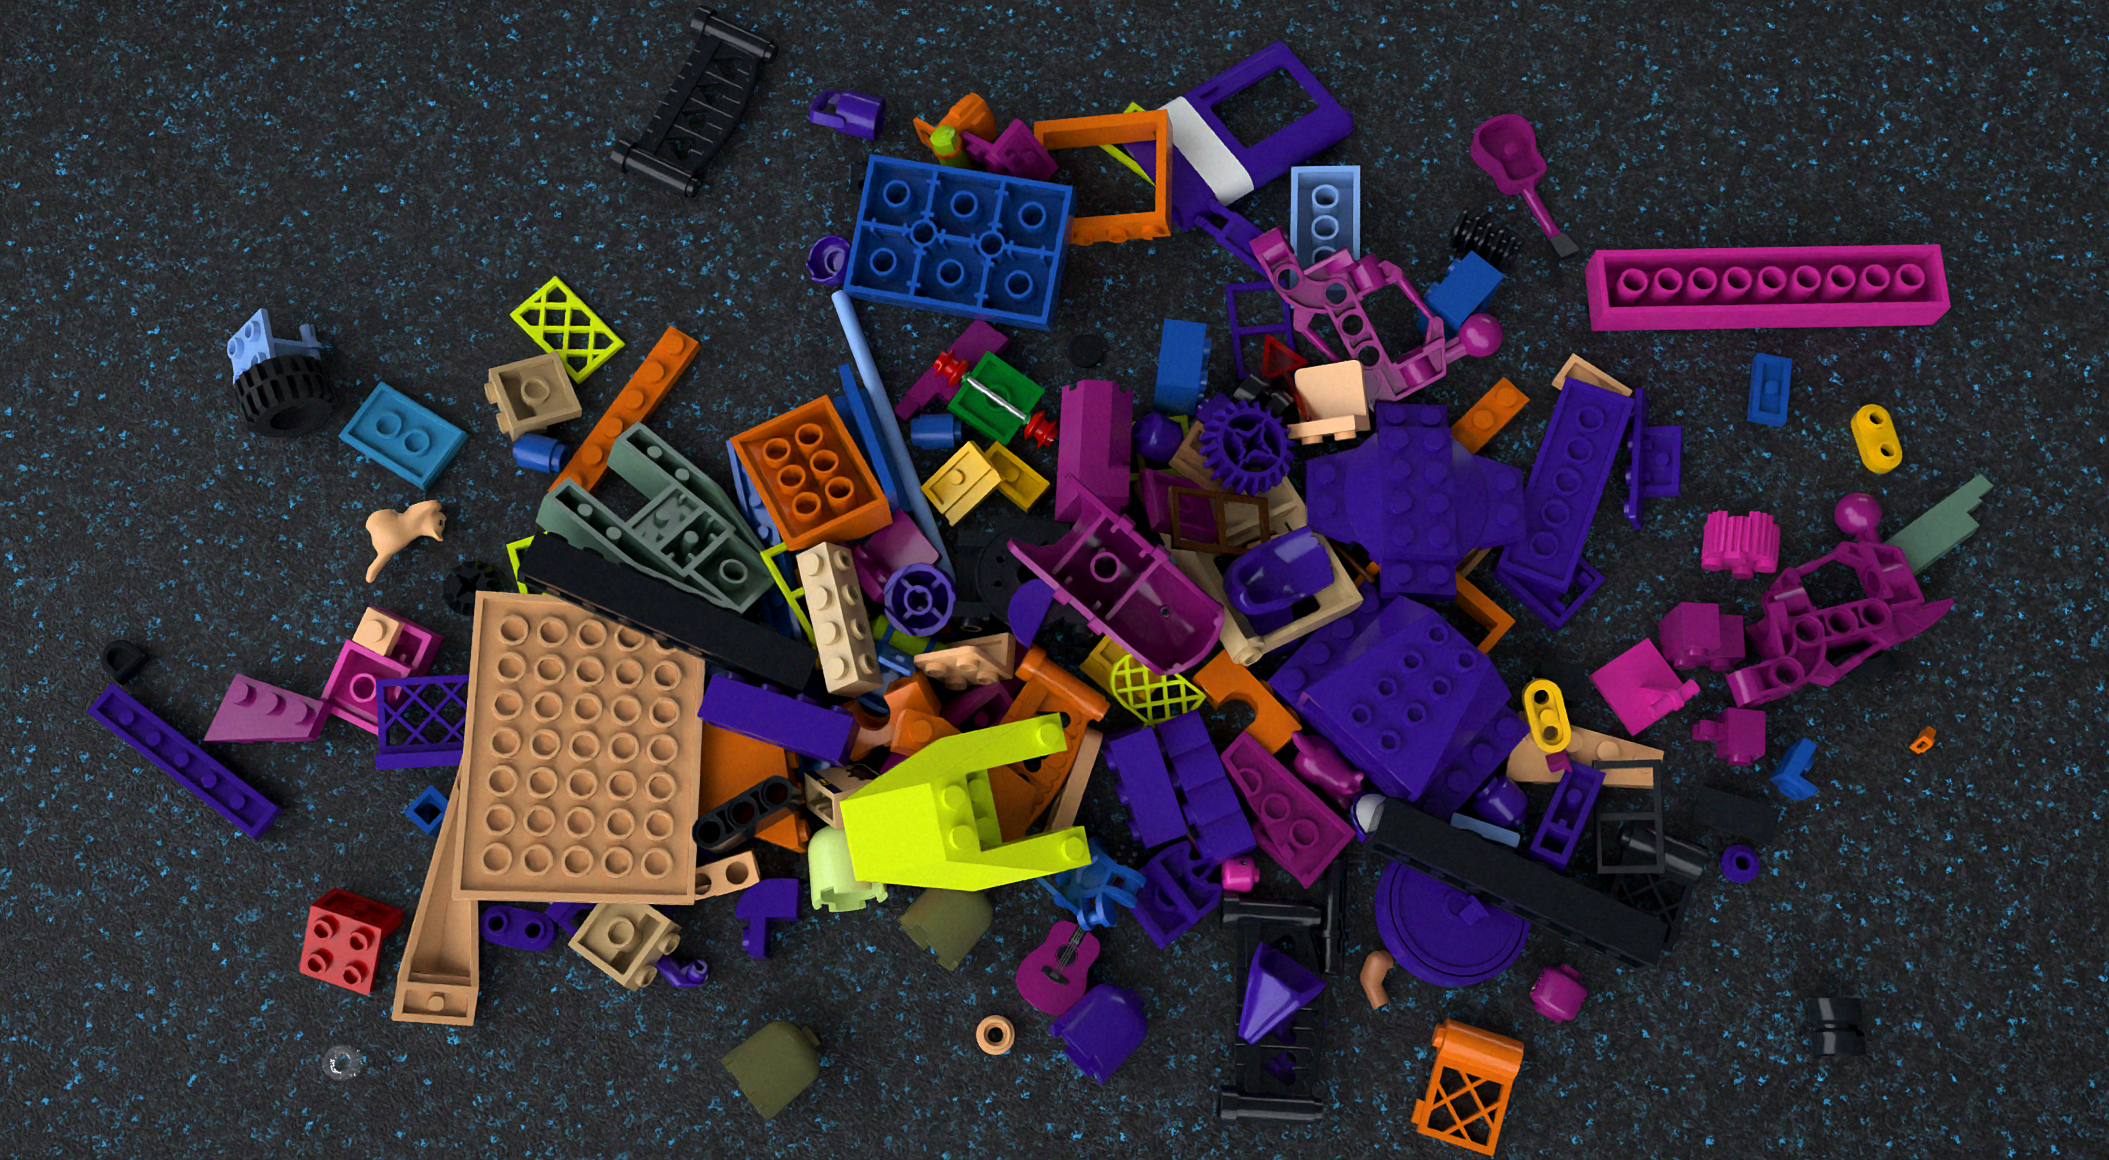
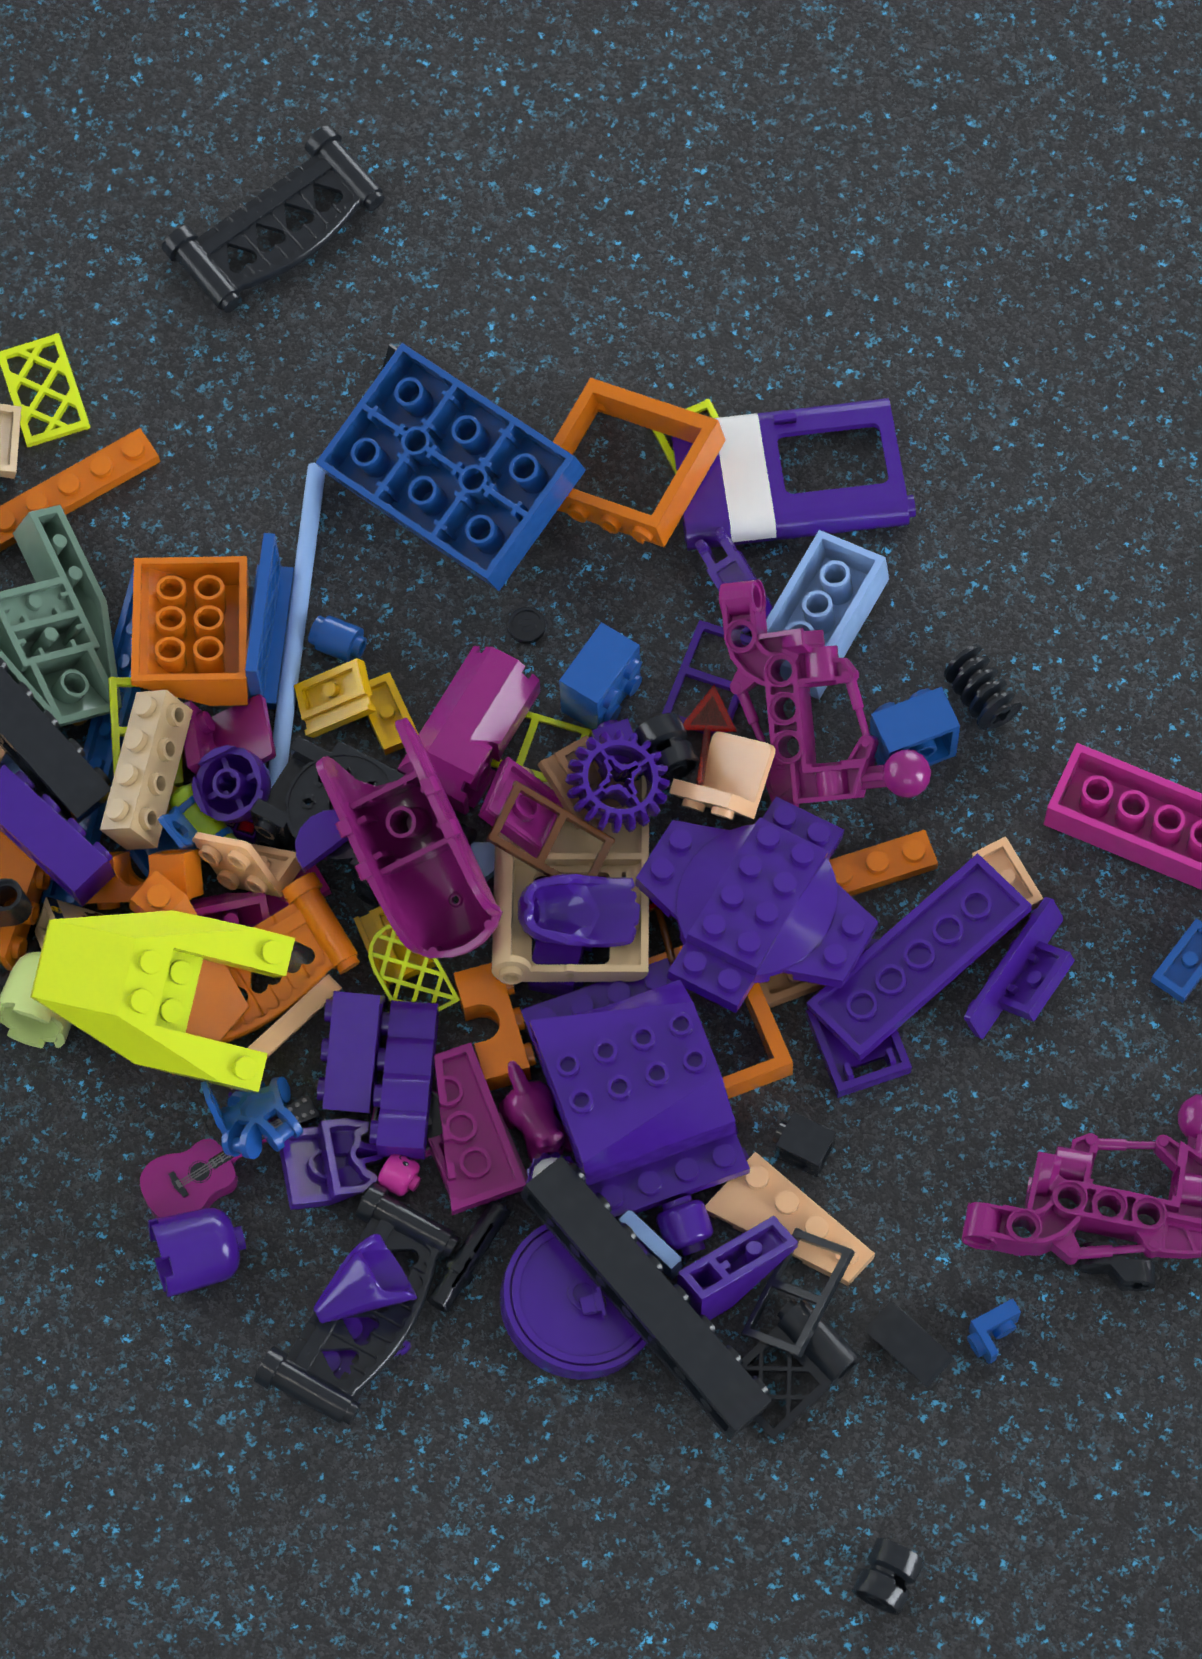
camera: 30 degrees right, 5 degrees down
dark purple hair [806,235,852,287] -> none
dark purple piece [809,89,886,141] -> none
magenta piece [893,319,1009,423] -> none
olive cylinder [897,887,994,972] -> none
orange piece [912,92,998,171] -> none
green plate [933,348,1060,449] -> none
magenta bracket [960,118,1058,182] -> none
light nougat plate [976,1015,1015,1055] -> none
dark purple head [1131,412,1184,464] -> none
nougat arm [1360,950,1394,1009] -> none
orange piece [1411,1018,1524,1156] -> none
magenta piece [1470,114,1579,261] -> none
yellow plate [1522,678,1571,753] -> none
magenta head [1530,963,1588,1024] -> none
magenta piece [1545,748,1573,773] -> none
dark pink plate [1588,638,1700,737] -> none
magenta brick [1659,602,1746,671] -> none
magenta brick [1692,707,1766,766] -> none
dark pink brick [1701,510,1781,579] -> none
dark purple plate [1720,845,1759,883] -> none
orange piece [1909,726,1937,754] -> none

